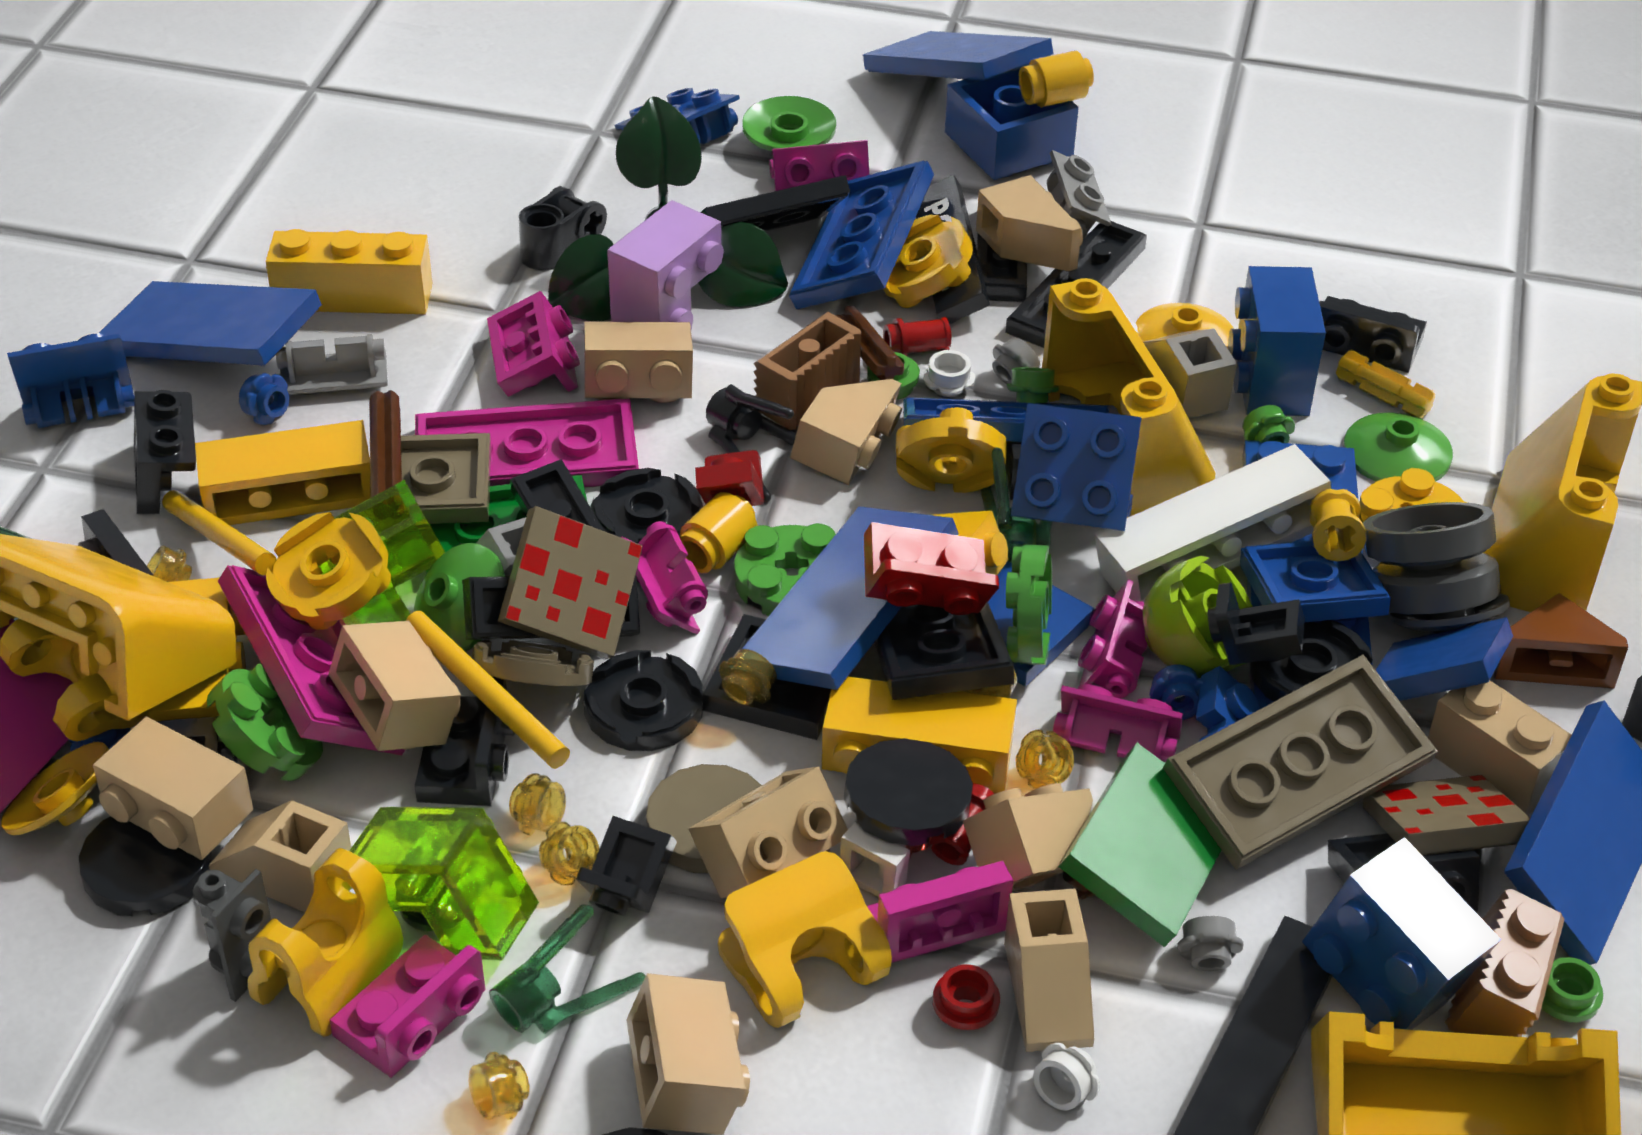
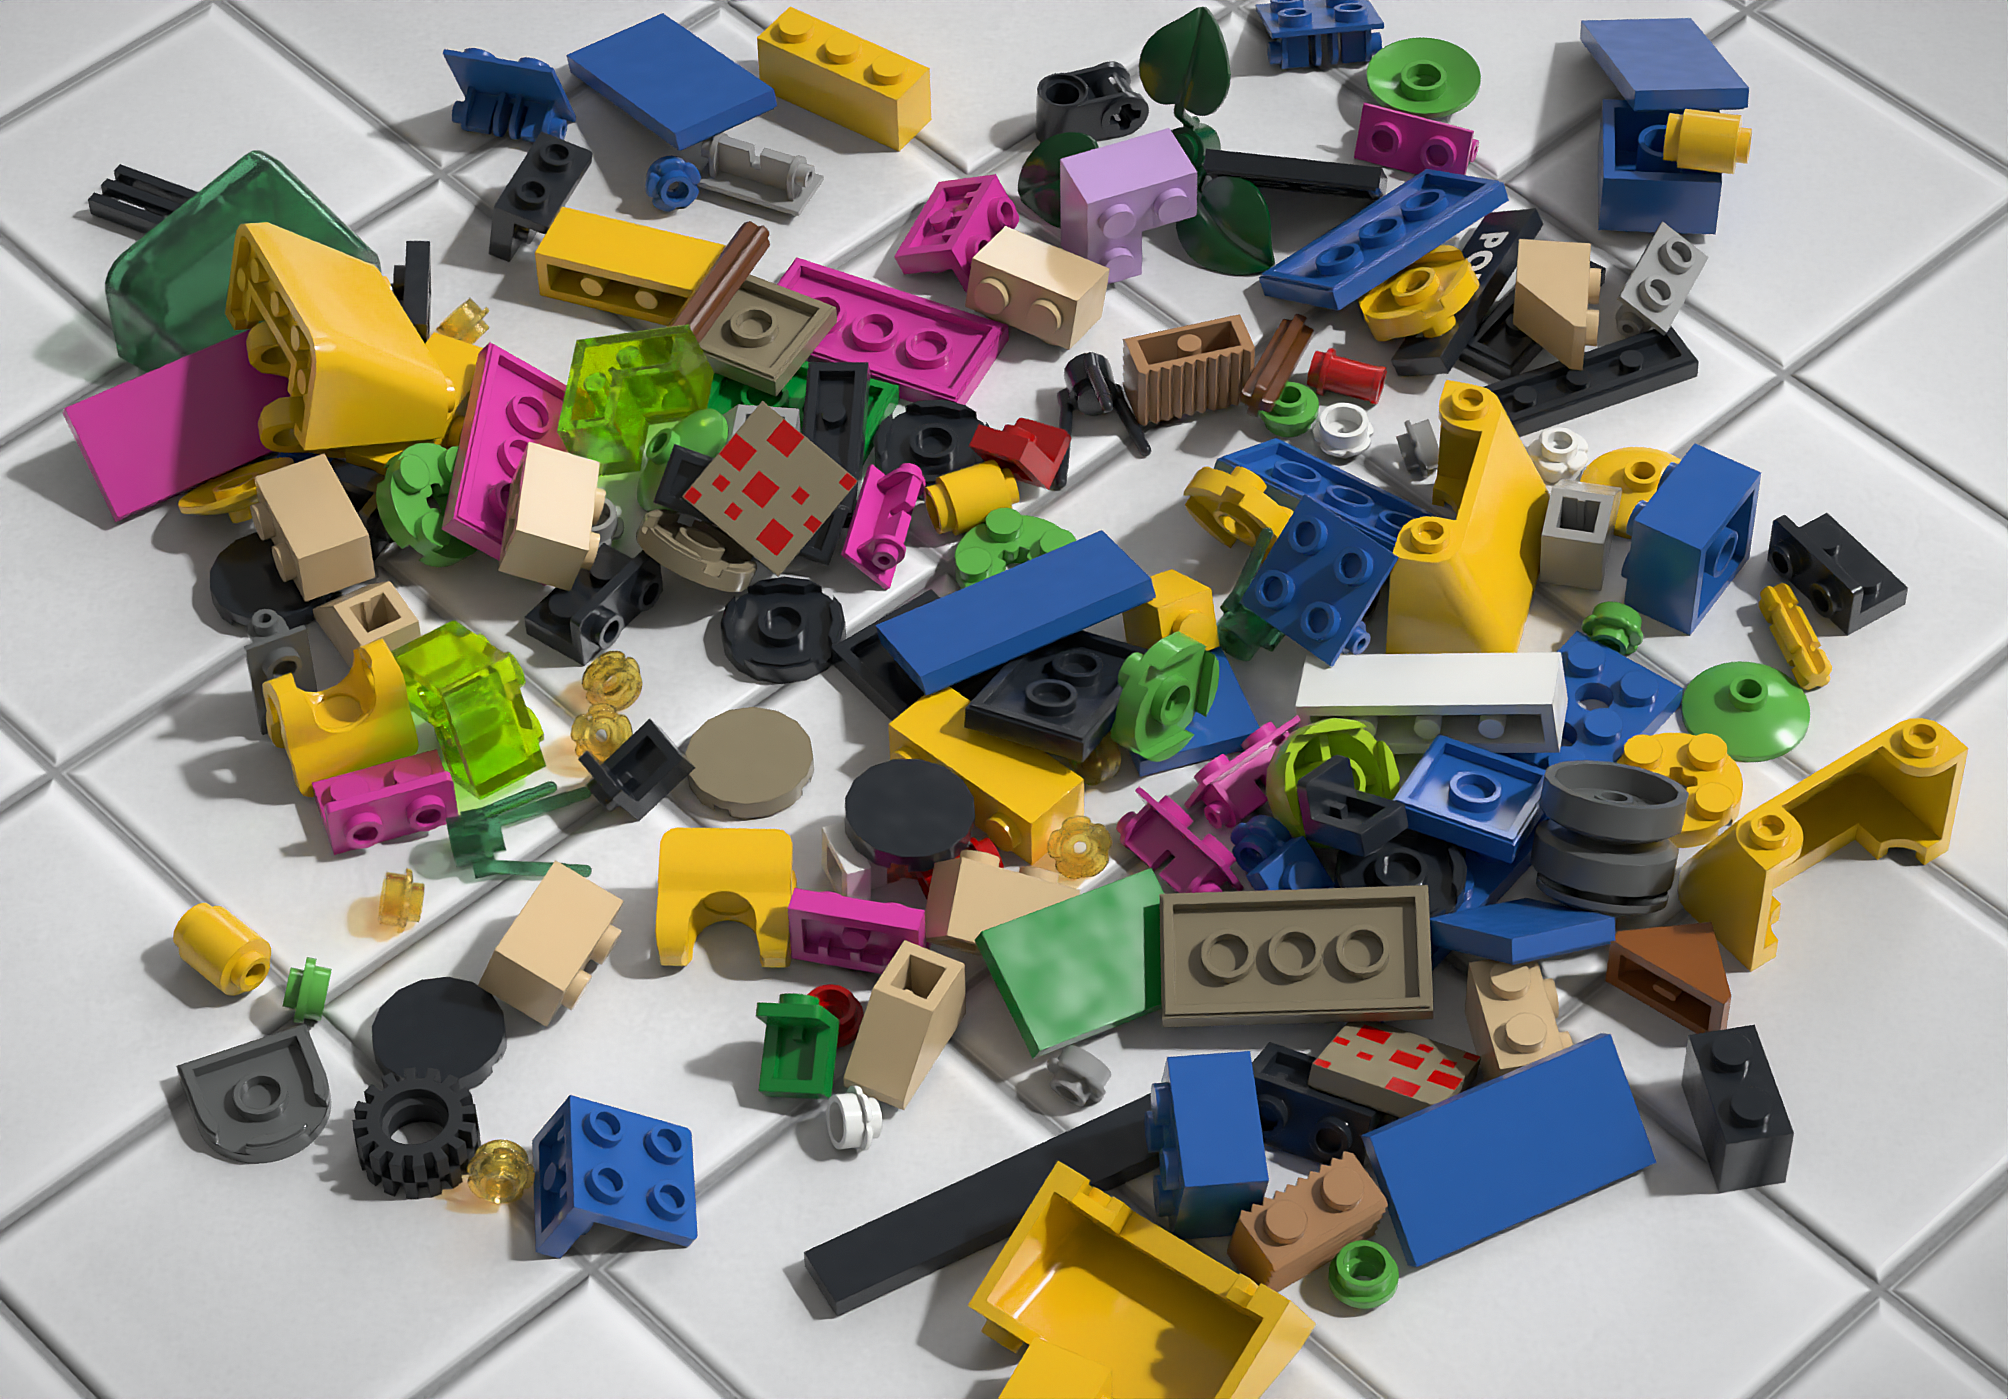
camera: 35 degrees right, 5 degrees up
yellow bar [162,490,277,575] -> none
yellow plate [266,512,391,630] -> none
yellow bar [406,611,570,769] -> none
tan brick [688,766,848,898] -> none
clear yellow plate [719,649,777,705] -> none
tan slope [790,379,902,485] -> none
bracket [864,522,999,615] -> none
bright green plate [1007,367,1059,403] -> none
yellow bush [1309,489,1366,562] -> none
none -> green bracket [755,993,840,1100]

